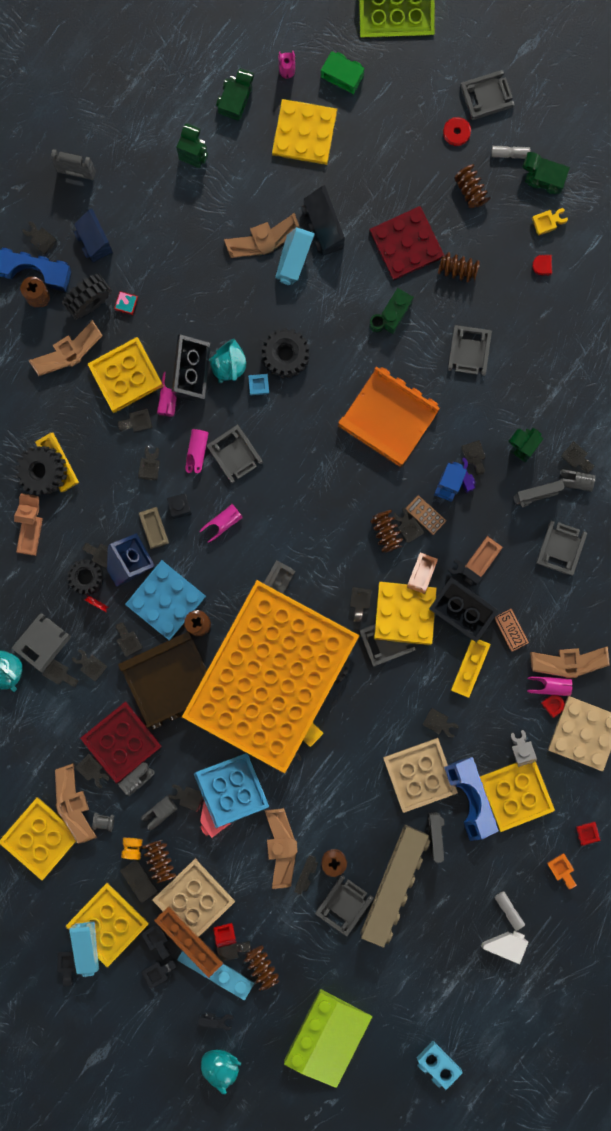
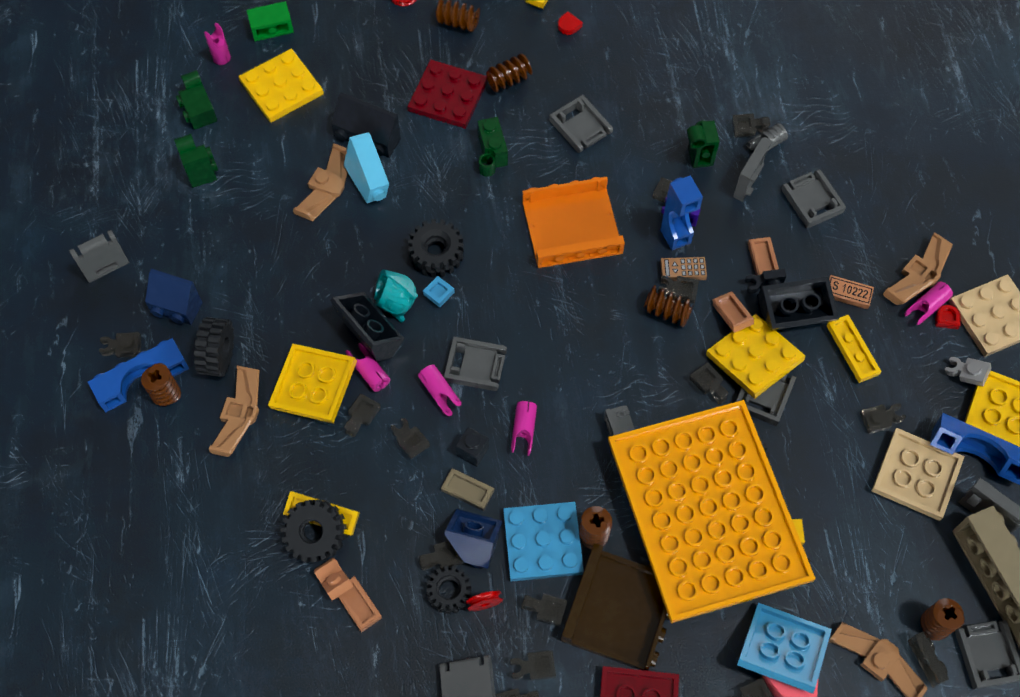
camera: 45 degrees left, 20 degrees down
tile [114,291,138,315] -> none

